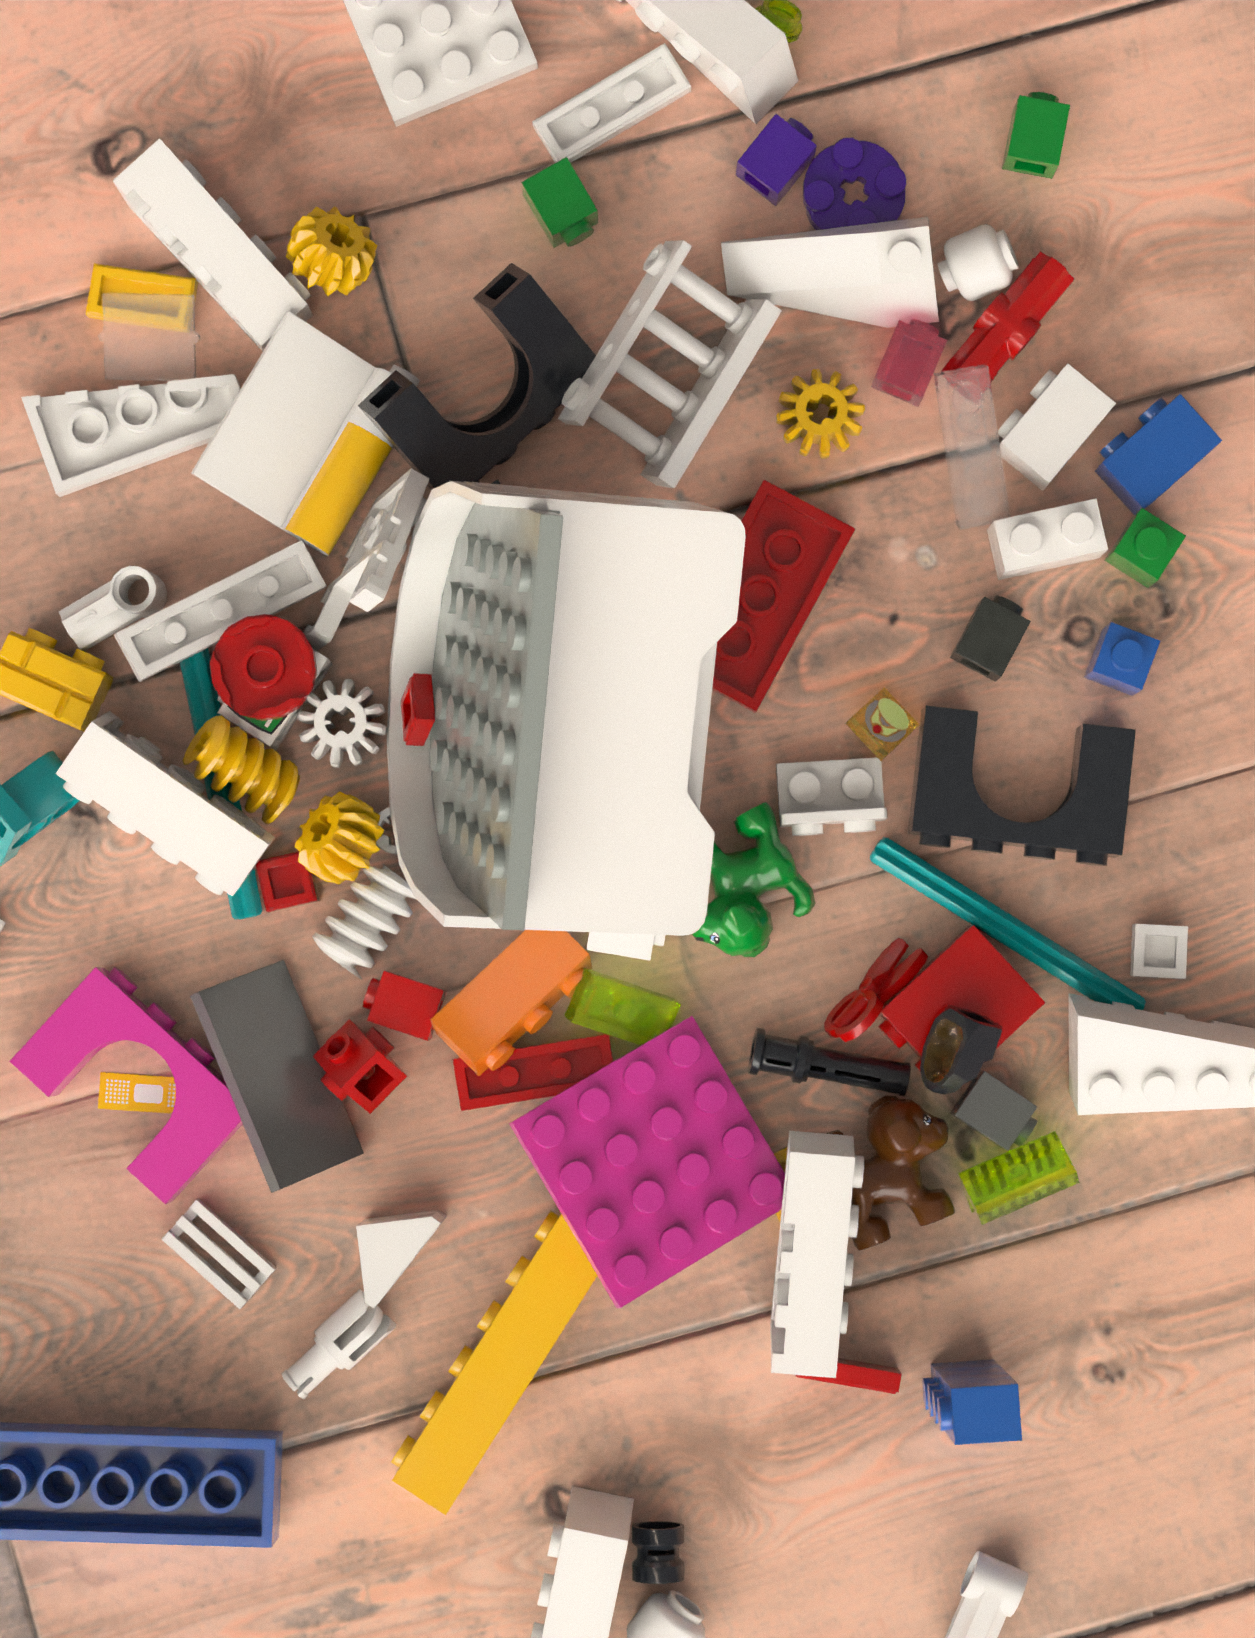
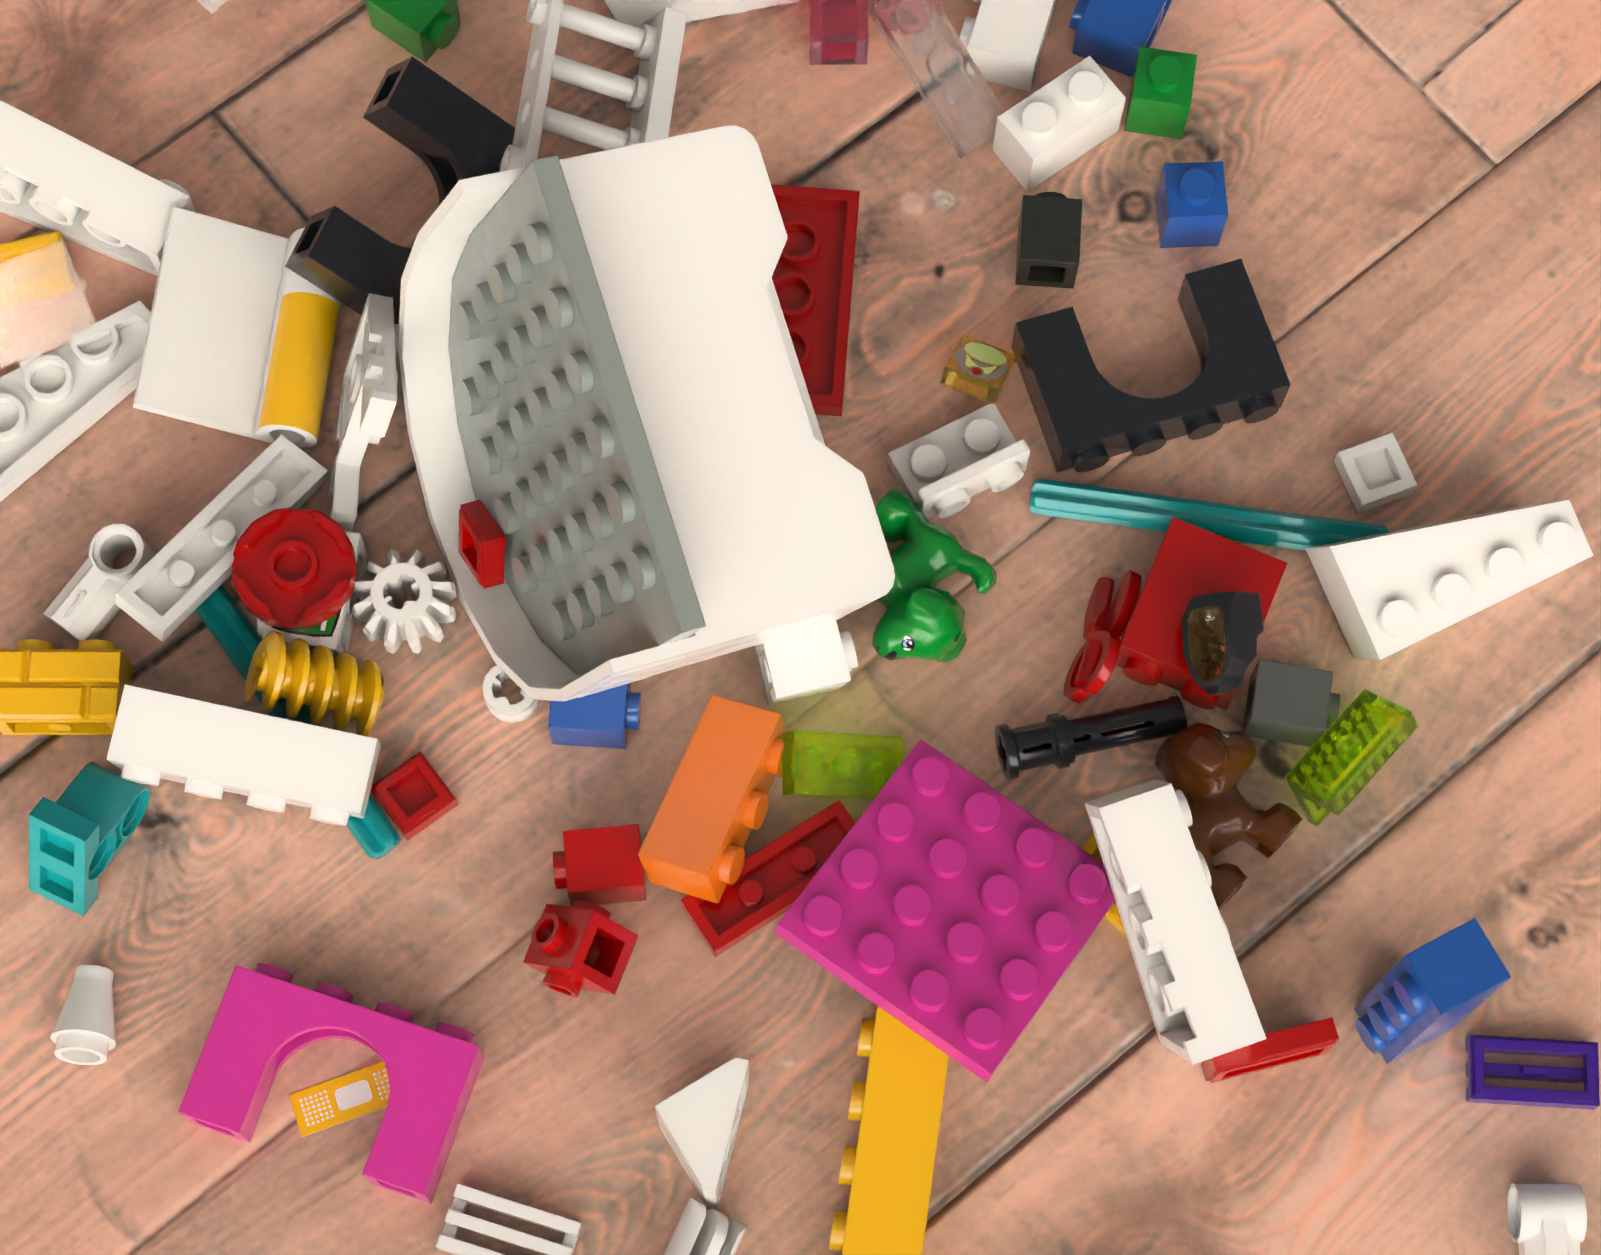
camera: 30 degrees left, 15 degrees down
dark grey tile [190,960,364,1193] -> none
yellow gear [285,206,378,297] -> none
yellow gear [294,791,384,885] -> none
white piece [312,864,417,980] -> none
yellow gear [776,369,865,459] -> none
none -> dark purple tile [1465,1035,1600,1110]

